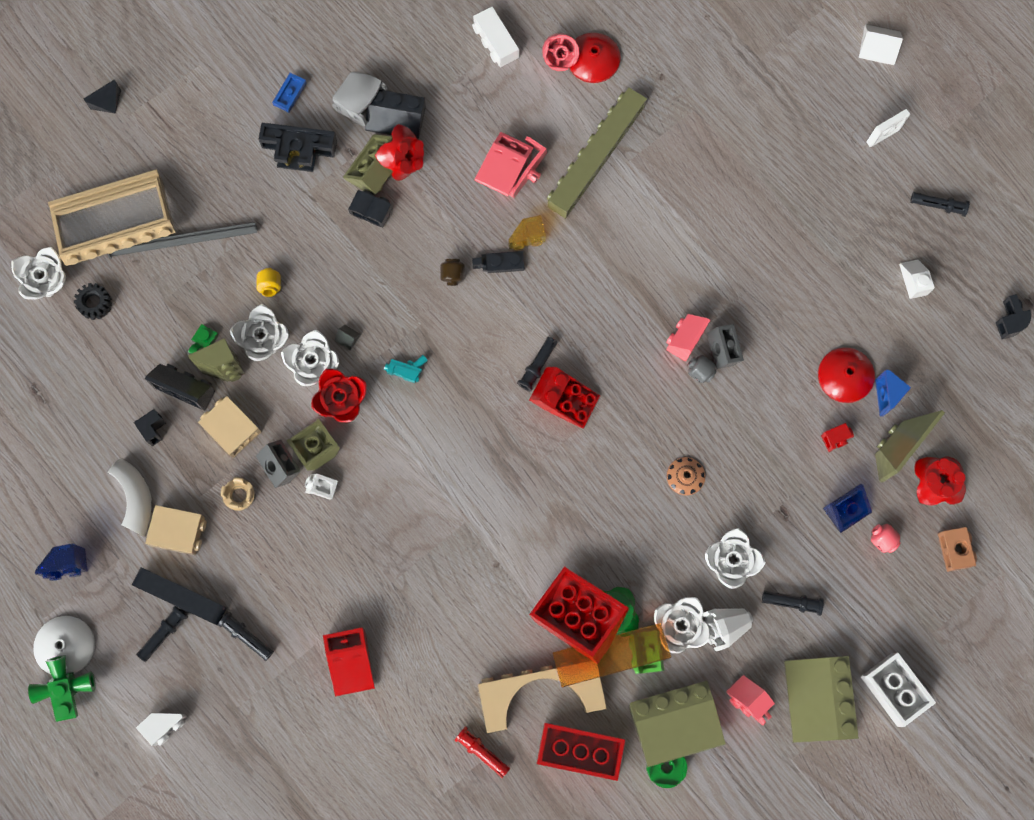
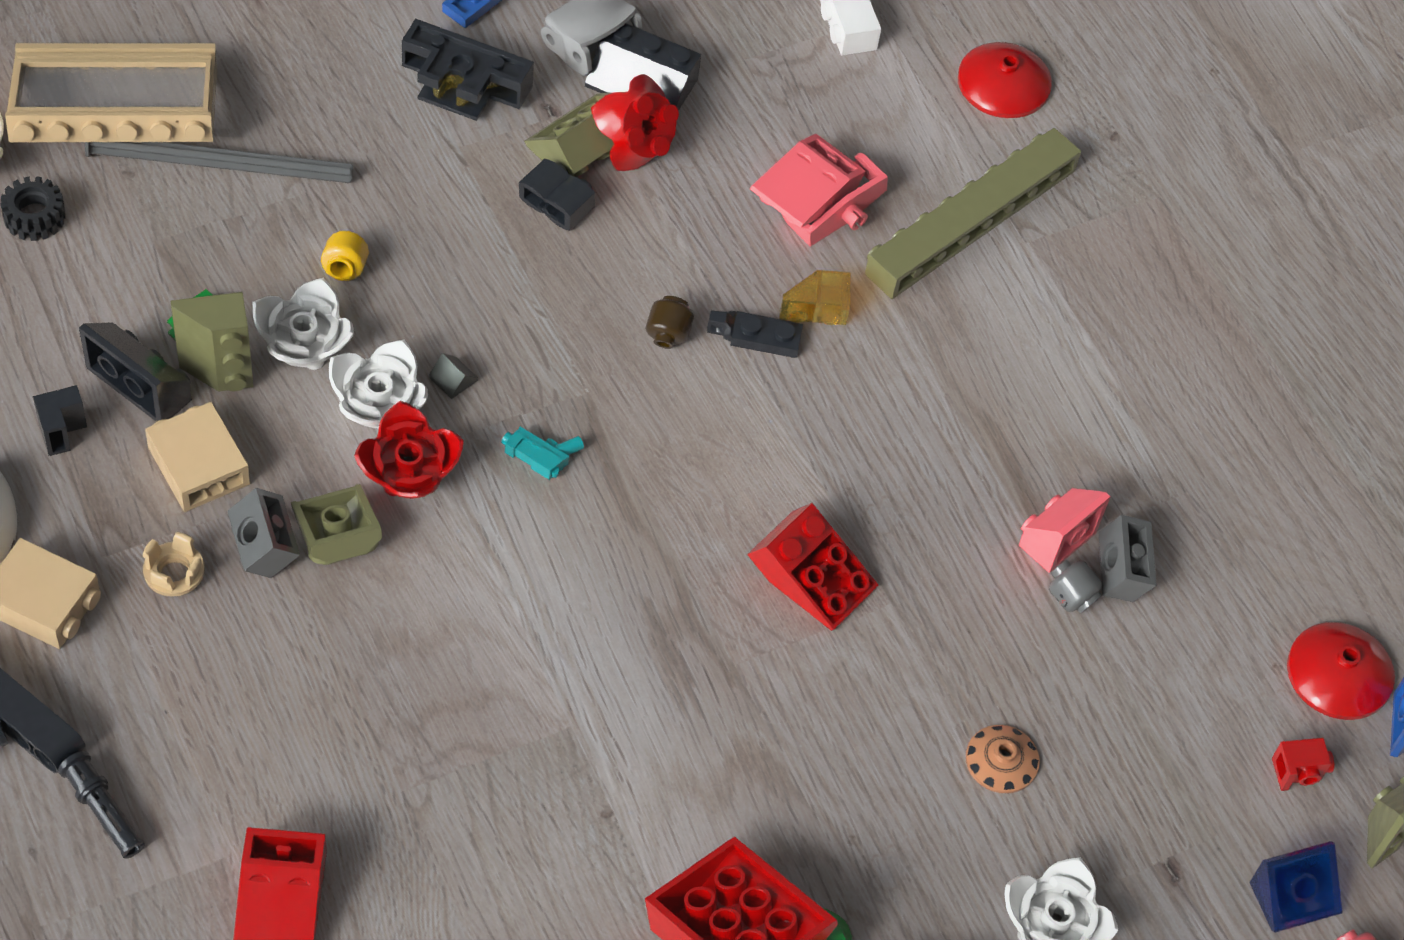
camera: 10 degrees right, 20 degrees down
white bracket [305,473,338,500] -> none
black pin [517,337,558,392] -> none
coral cylinder [542,33,579,71] -> none

